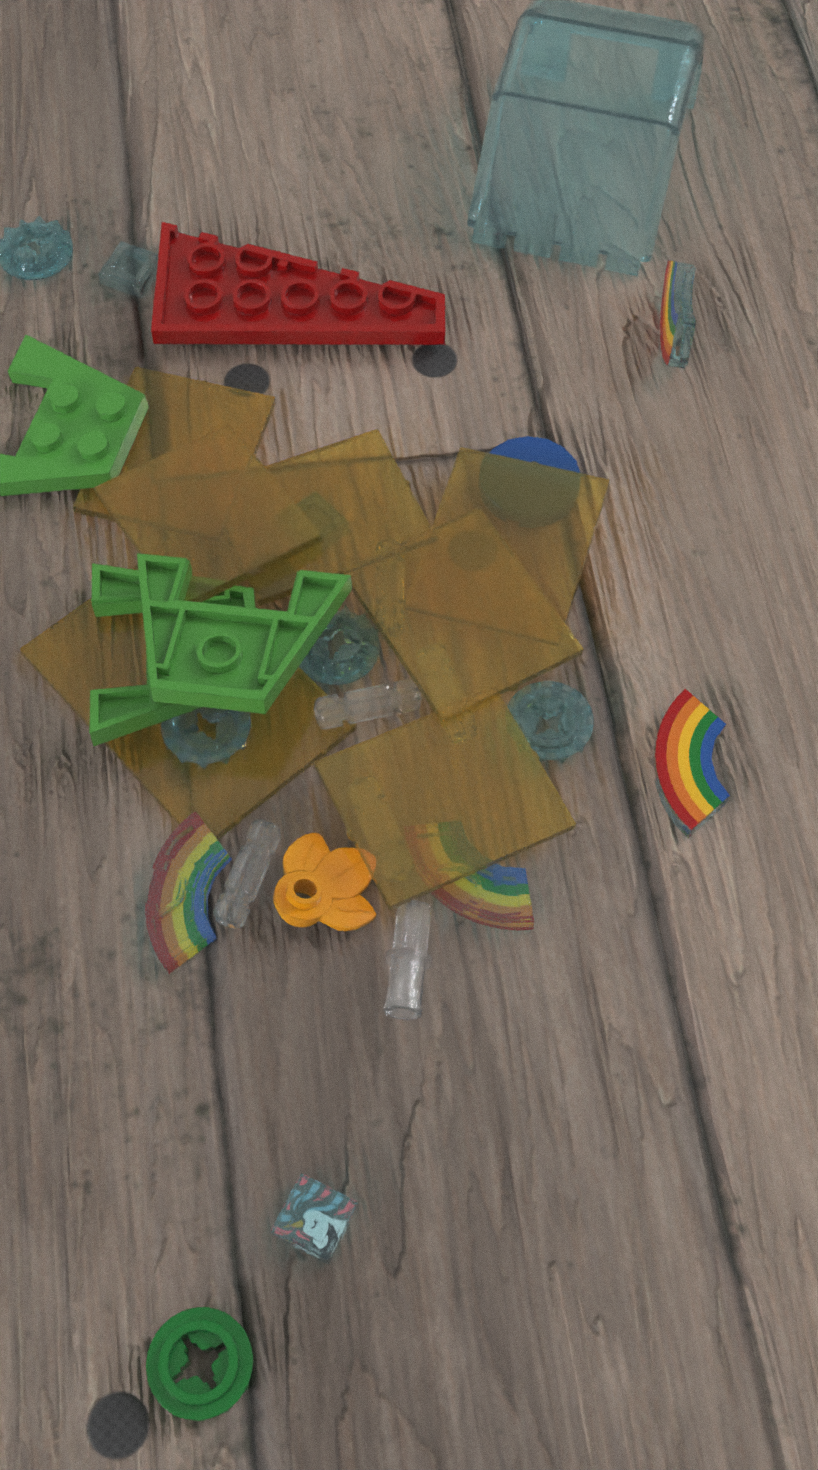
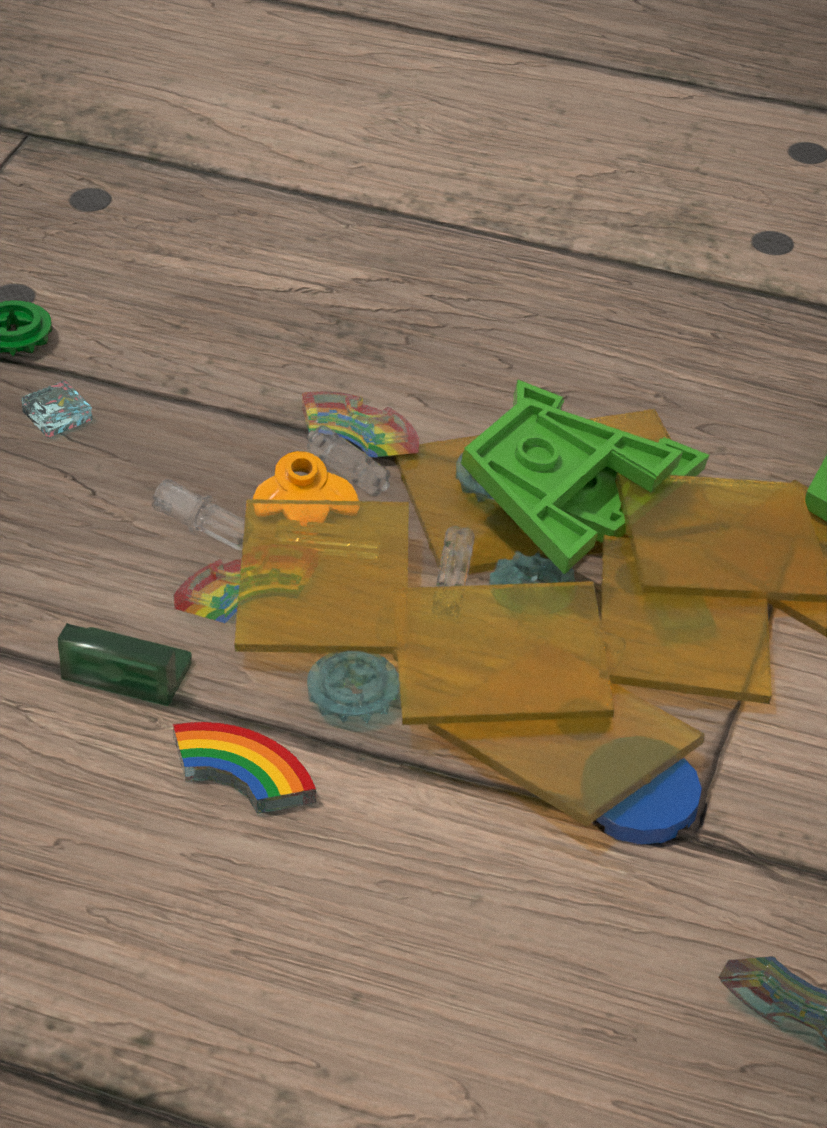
camera: 115 degrees right, 20 degrees down
none -> clear green panel [57,623,192,706]

